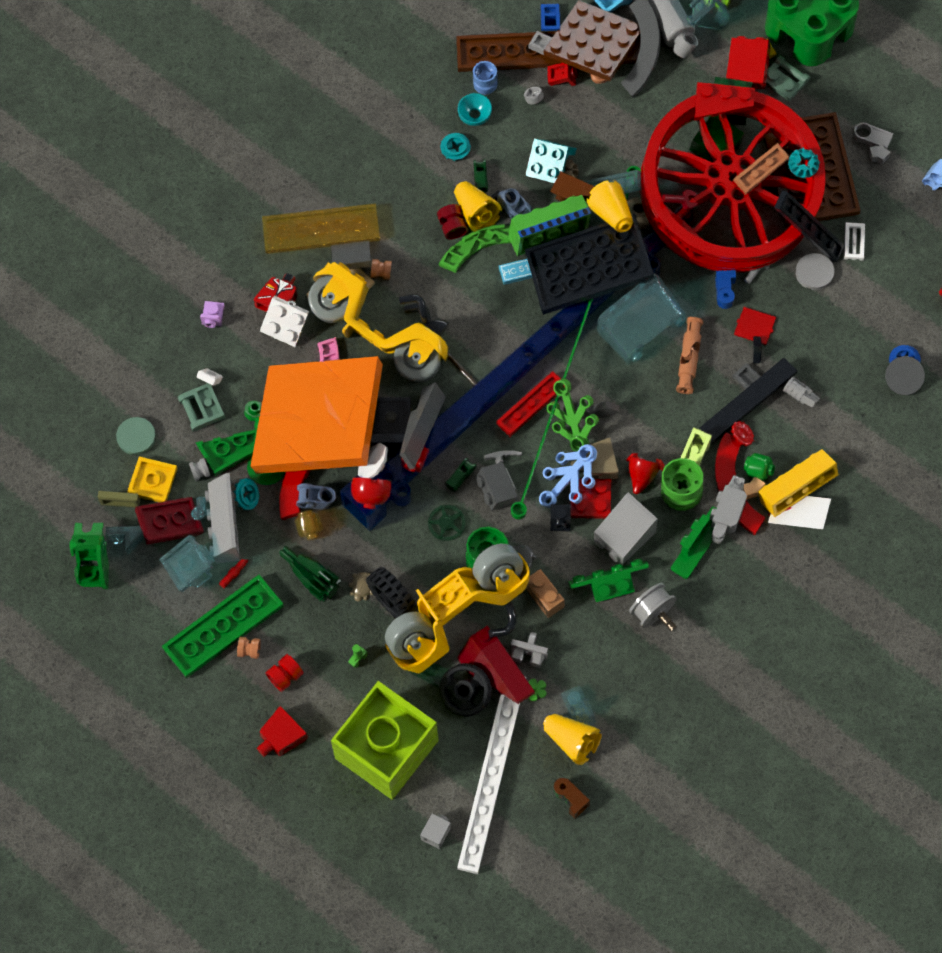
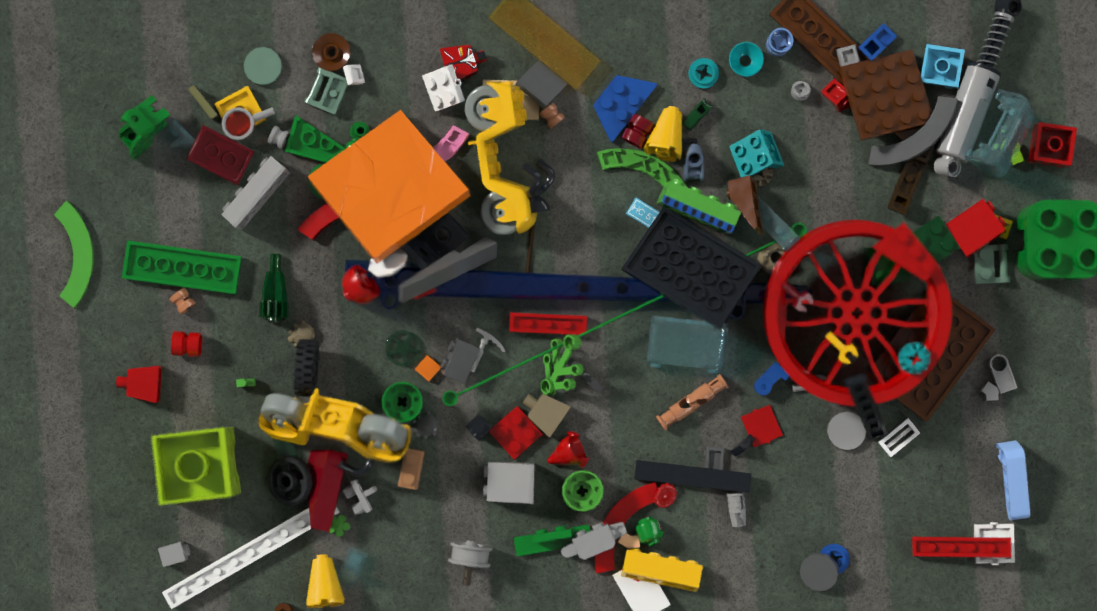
camera: 45 degrees right, 20 degrees up
clear light blue panel [160,535,215,592] -> none
clear light blue arm [191,497,207,520] -> none
lavender bracket [200,301,225,328] -> none
red piece [219,559,249,588] -> none
teal gear [233,478,259,510] -> none
clear yellow head [295,510,323,540] -> none
sand blue piece [296,483,336,510] -> none
dark green bar [445,458,477,492] -> none
light blue plant [539,444,597,508] -> none
green bracket [568,559,649,603] -> none
yellow cone [587,180,633,232] -> none
yellowish green slope [681,427,712,466] -> none
nougat tile [733,143,790,195] -> none
none -> bright green tile [54,201,94,308]
none -> piece [222,107,275,141]
none -> reddish brown dish [312,33,350,71]
none -> orange tile [415,355,440,382]
none -> blue wing [593,75,657,143]
none -> yellow bar [825,331,858,364]
none -> dark brown slope [887,146,935,216]

